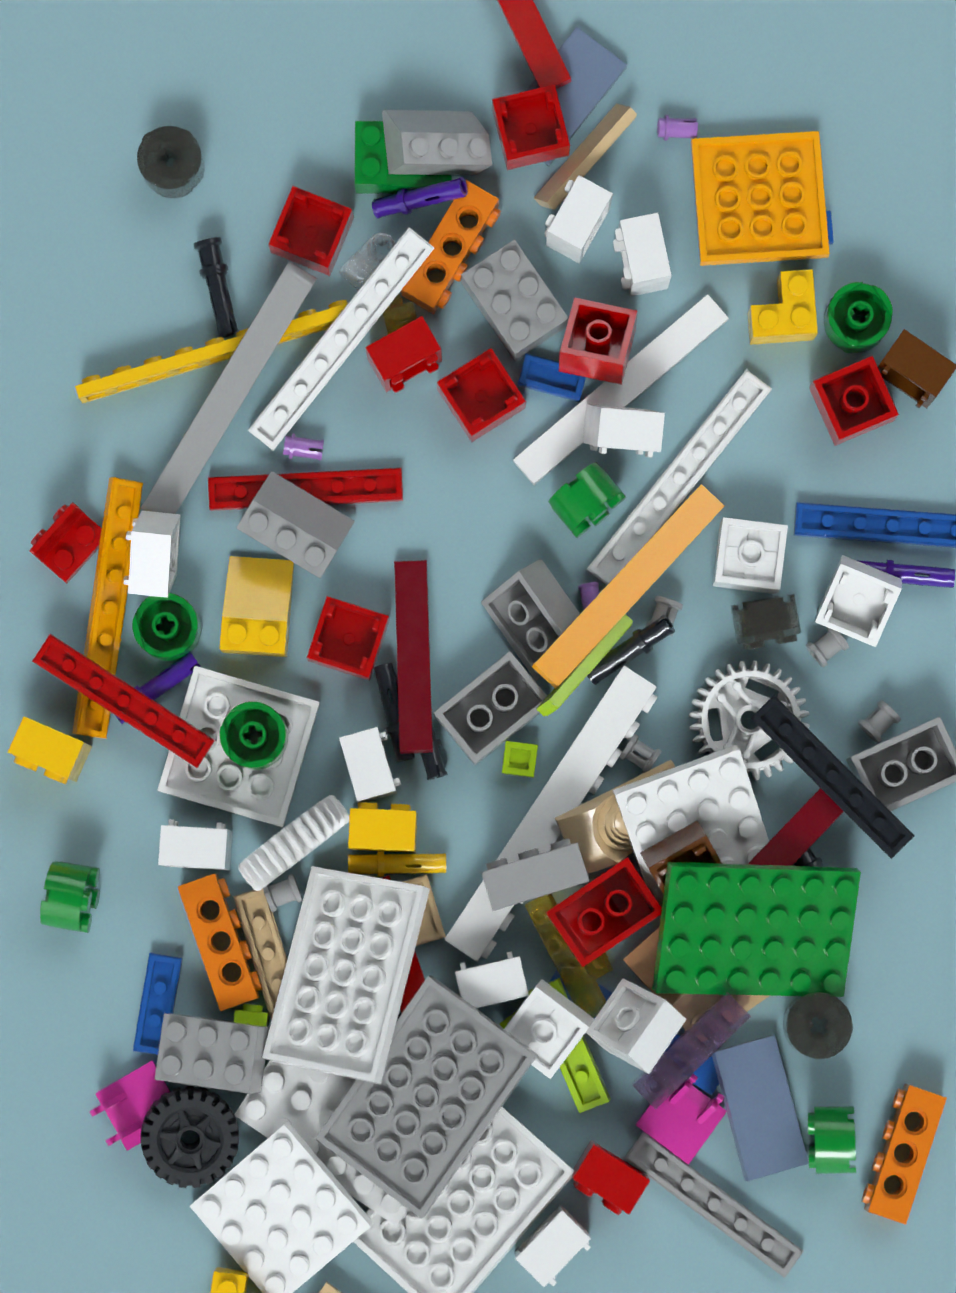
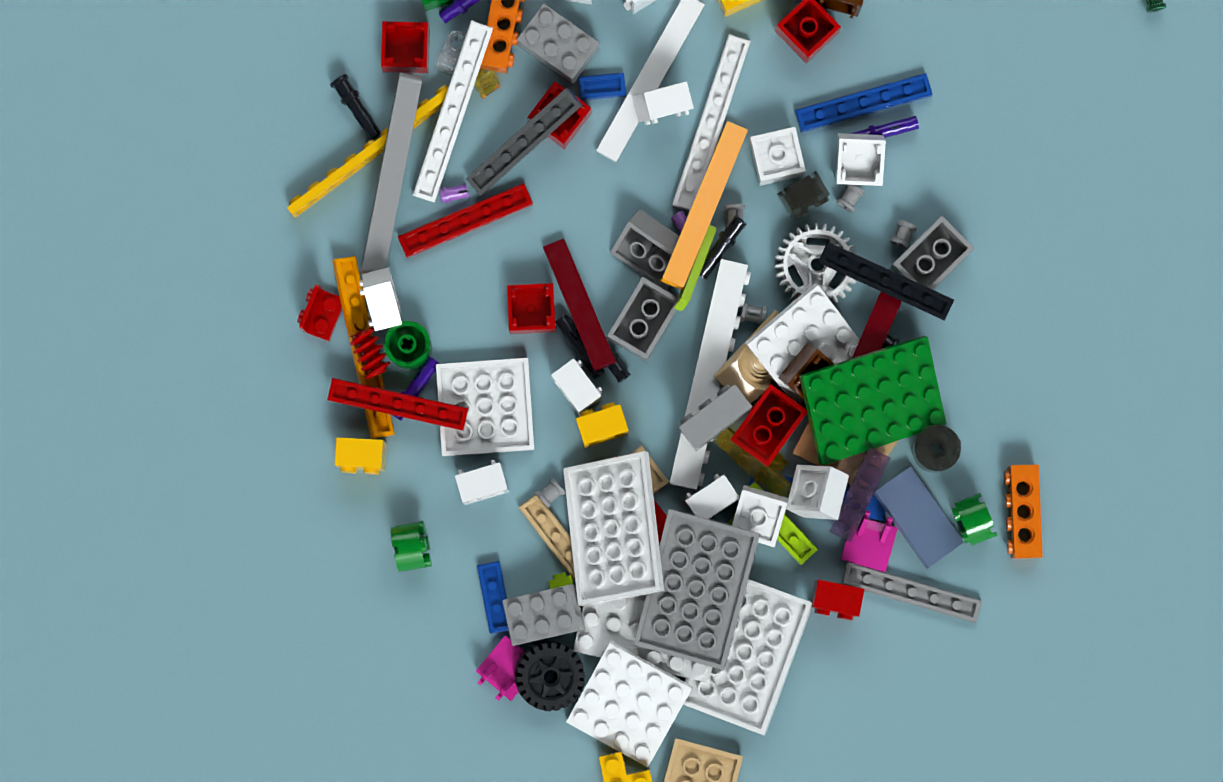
camera: 20 degrees left, 0 degrees up
clear smoke brick [137,126,205,198] -> none
orange brick [177,873,263,1011] -> none
yellow slope [219,556,294,657] -> none
green brick [220,702,288,770] -> none
light grey slope [236,471,355,578] -> none
white gear [238,795,350,891] -> none
yellow pin [348,851,446,877] -> none
red container [365,316,442,393] -> none
lime plate [502,741,538,778] -> none
white container [514,1204,591,1287] -> none
green brick [548,462,626,538] -> none
red brick [559,297,637,385] -> none
none -> red piece [350,327,391,380]
none -> dark grey plate [466,88,583,196]

